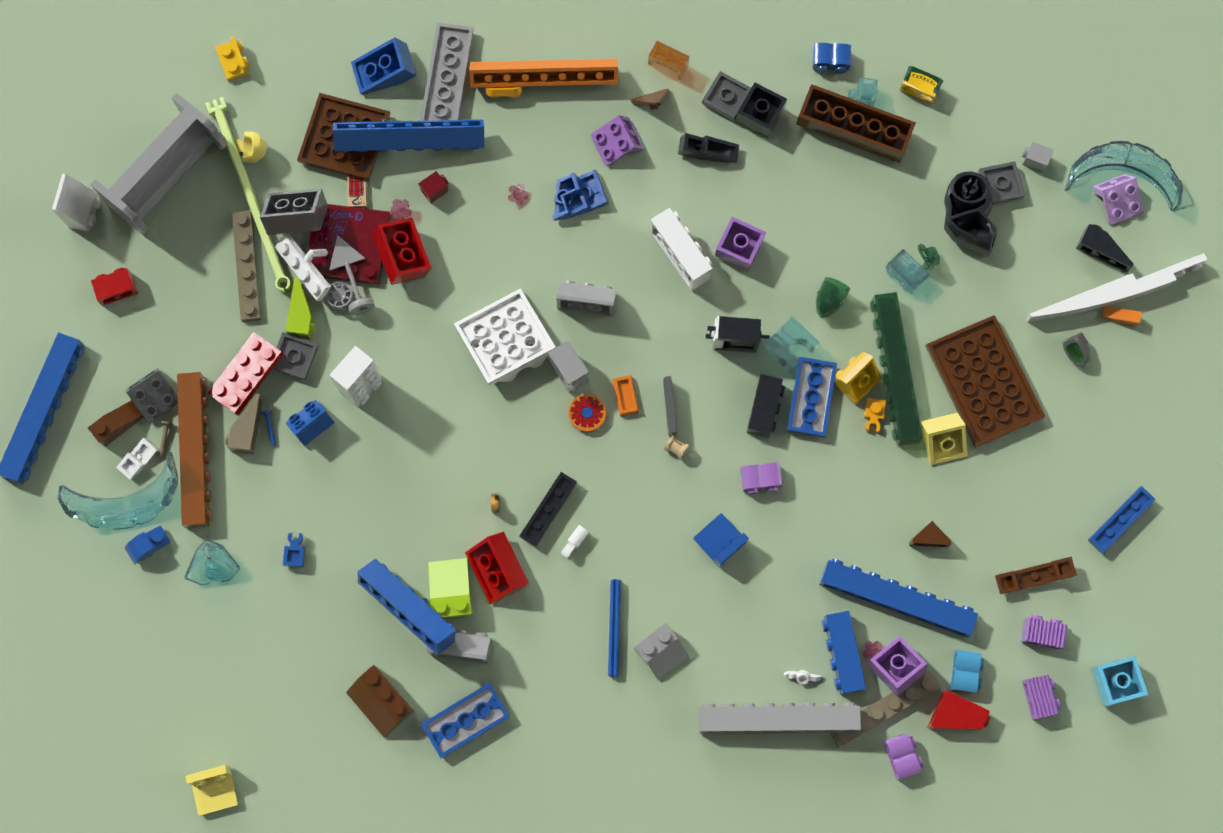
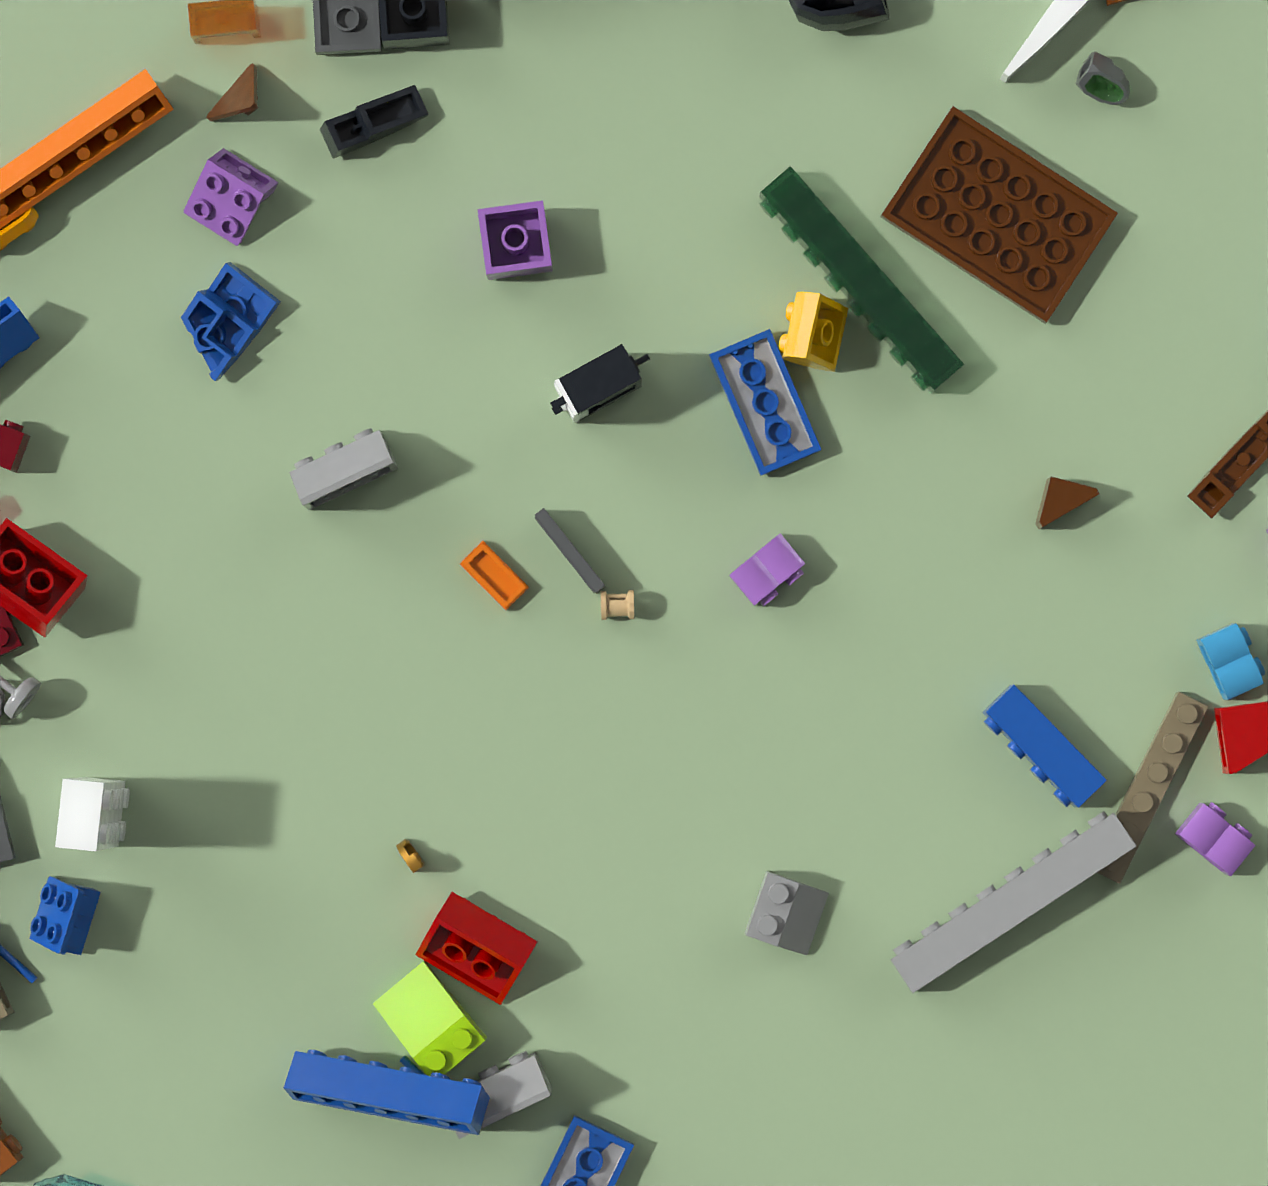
camera: 30 degrees left, 10 degrees up
blue plate [283,533,305,567] -> none
white piece [454,288,556,386] -> none
clear pink plant [508,184,528,205] -> none
black plate [519,472,577,548] -> none
light grey piece [548,341,589,393] -> none
white bar [561,525,589,559] -> none
tile [568,394,606,433] -> none
blue axle [608,579,621,677] -> none
white brick [650,208,713,291] -> none
blue bracket [693,513,749,567] -> none
black brick [746,374,785,438] -> none
clear light blue piece [764,316,820,374] -> none
white piece [784,670,822,685] -> none
clear green helmet [816,277,850,318] -> none
blue brick [819,559,978,638] -> none
clear pink plant [863,641,882,659] -> none
light orange plate [864,398,886,433] -> none
medium lavender brick [870,636,927,697] -> none
clear light blue brick [886,249,930,294] -> none
clear green piece [917,243,941,271] -> none
light yellow slope [921,413,968,465] -> none

